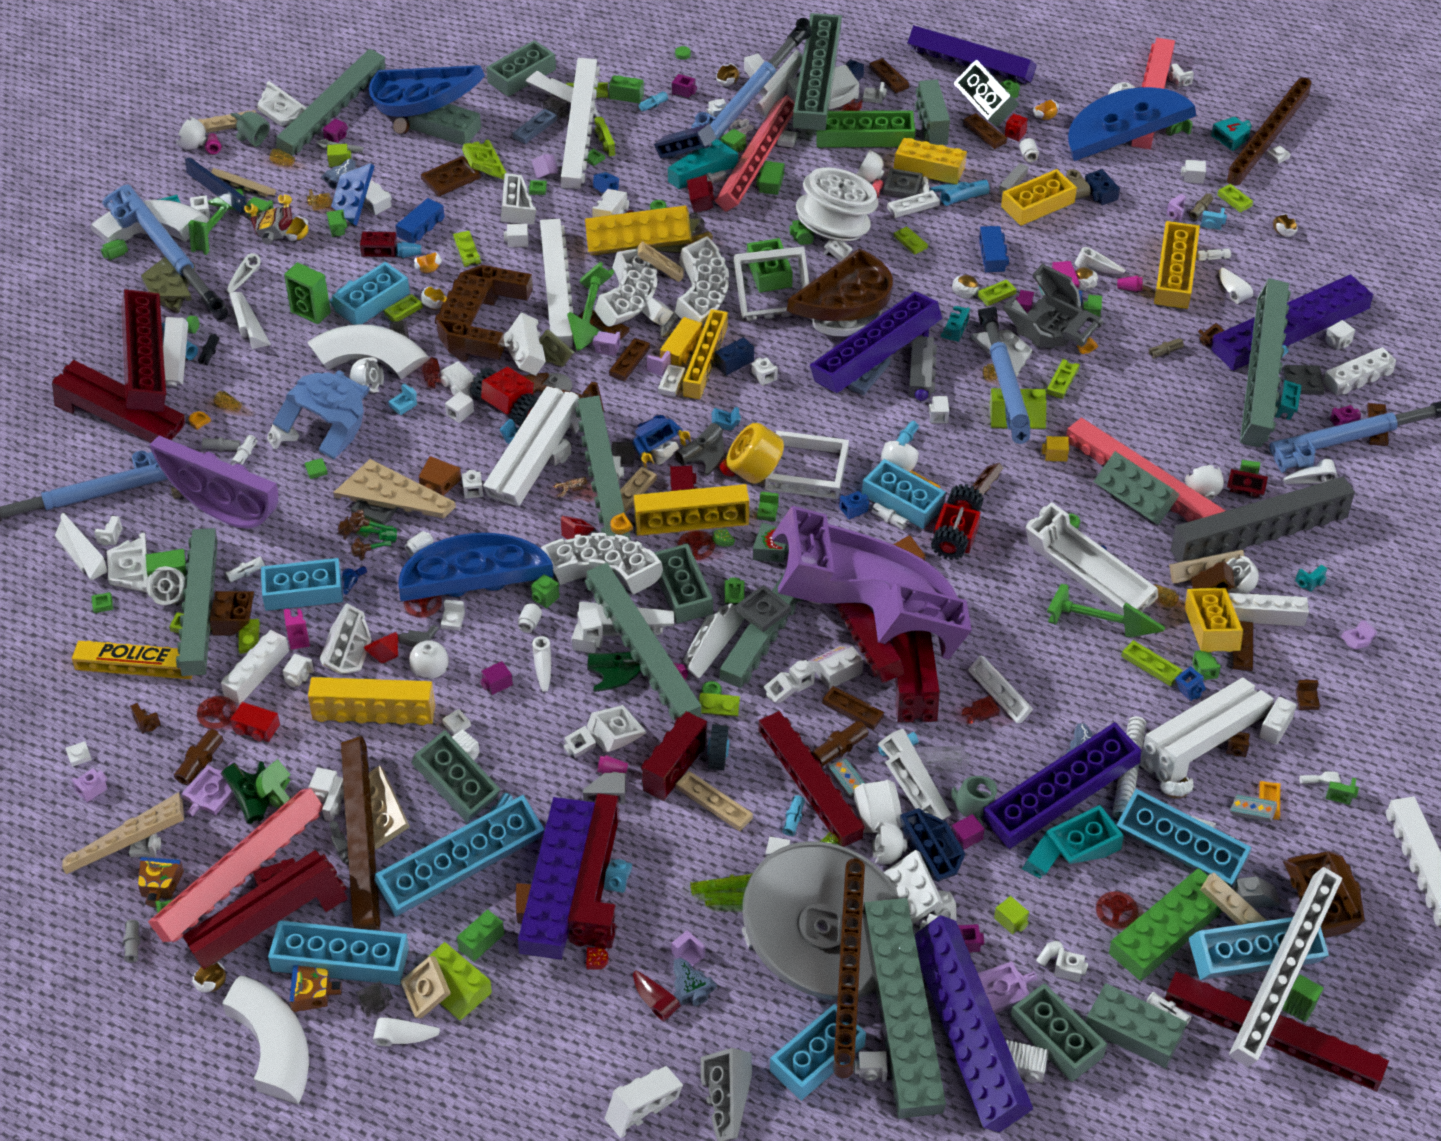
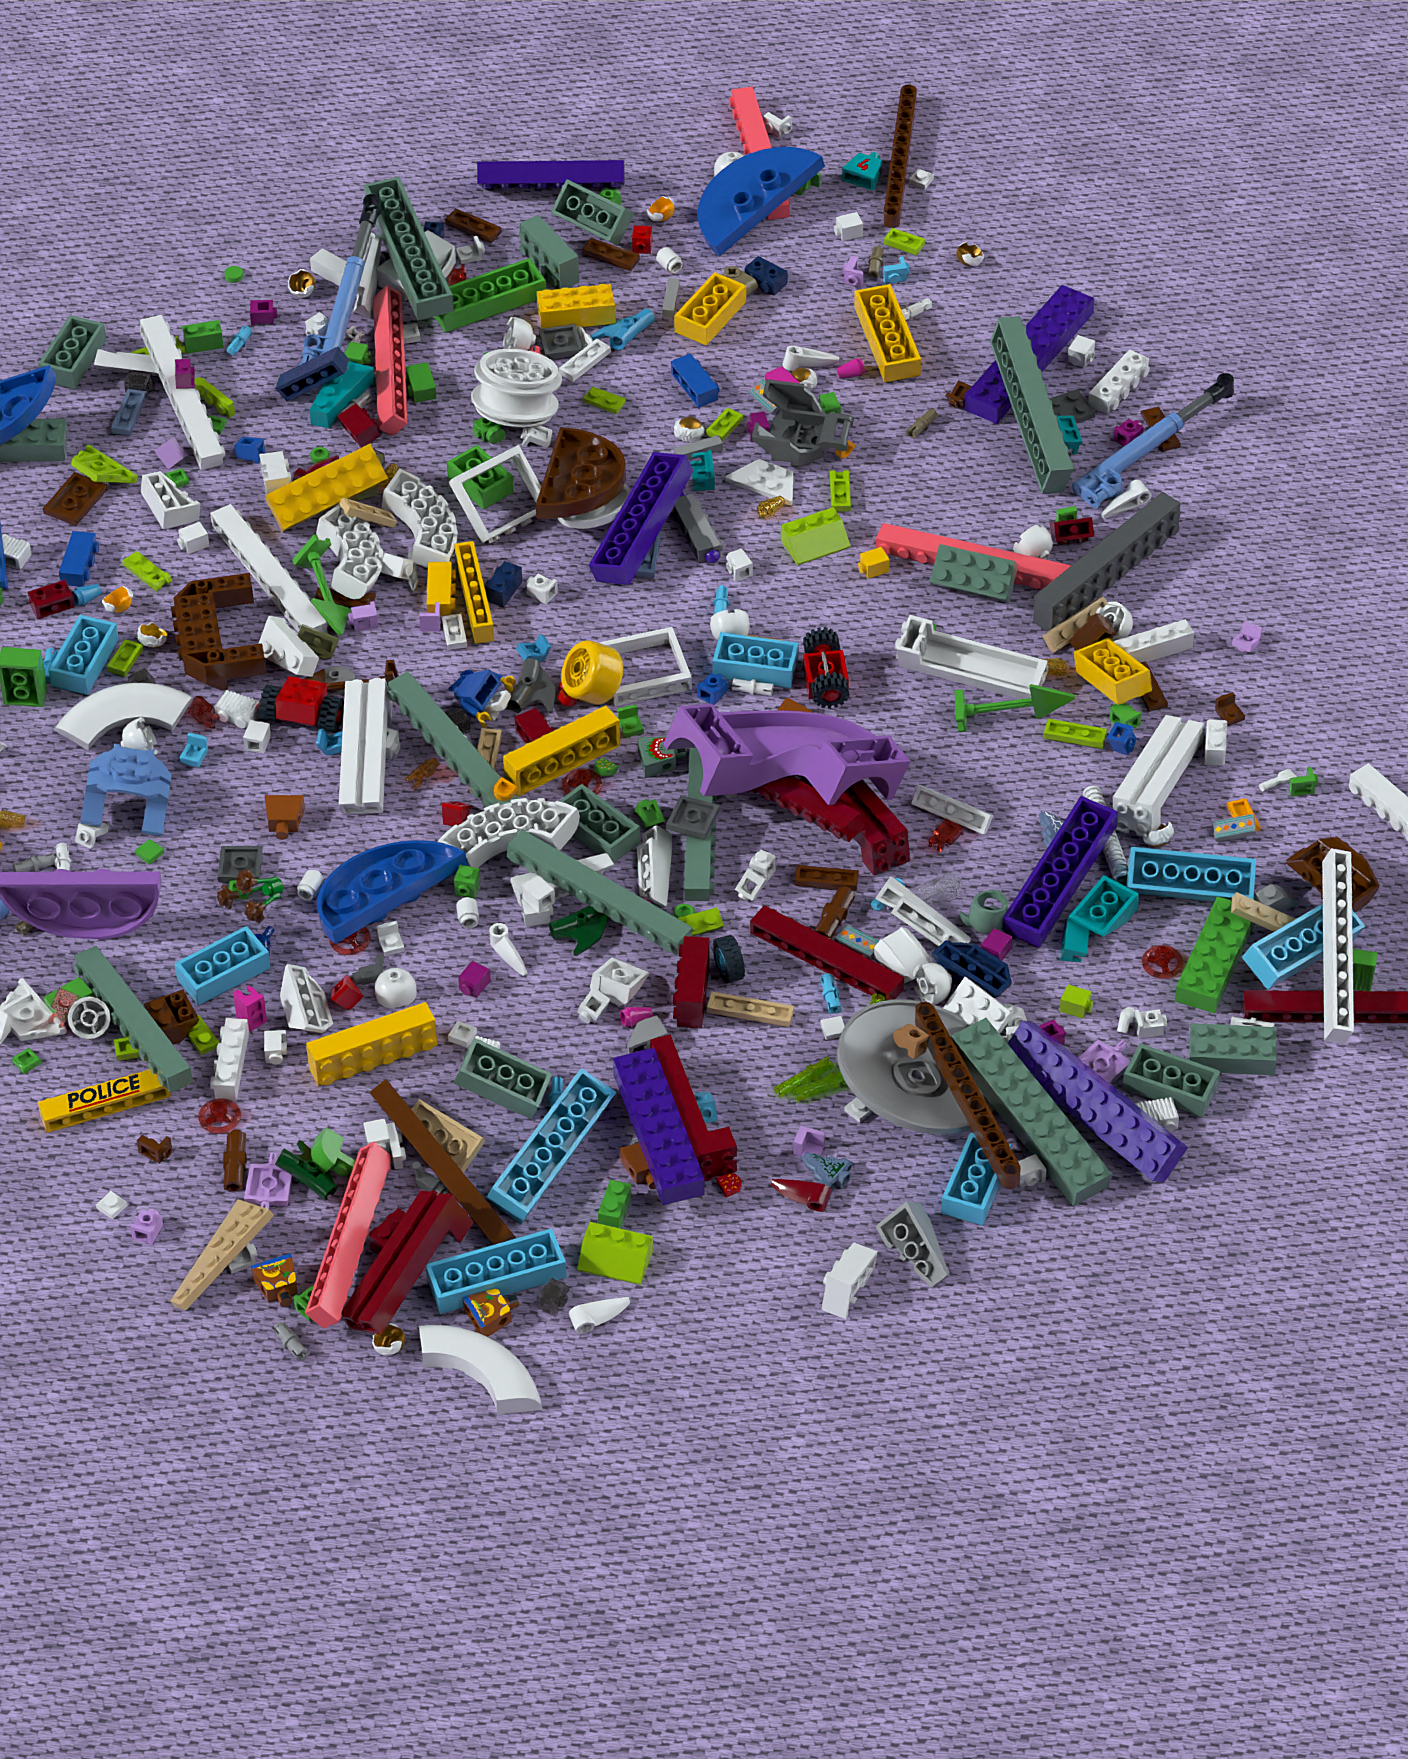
camera: 25 degrees left, 0 degrees up
white pin [225,556,265,583] -> none
red brick [230,702,280,742] -> none
tan wing [333,459,456,519] -> none
tan plate [401,956,451,1018] -> none
white brick [462,470,483,499] -> none
reddish brown plate [609,338,650,381] -> none
white slope [808,646,863,689] -> none
plate [970,463,1004,495] -> none
medium blue piece [978,307,1030,444] -> none
white piece [1219,267,1253,304] -> none
reddish brown bracket [1226,732,1250,757] -> none
teal bracket [1295,564,1328,592] -> none
none -> clear red plate [48,987,79,1028]
none -> magenta brick [175,359,195,389]
none -> light grey piece [674,435,723,460]
none -> medium nougat leg [893,1024,929,1059]

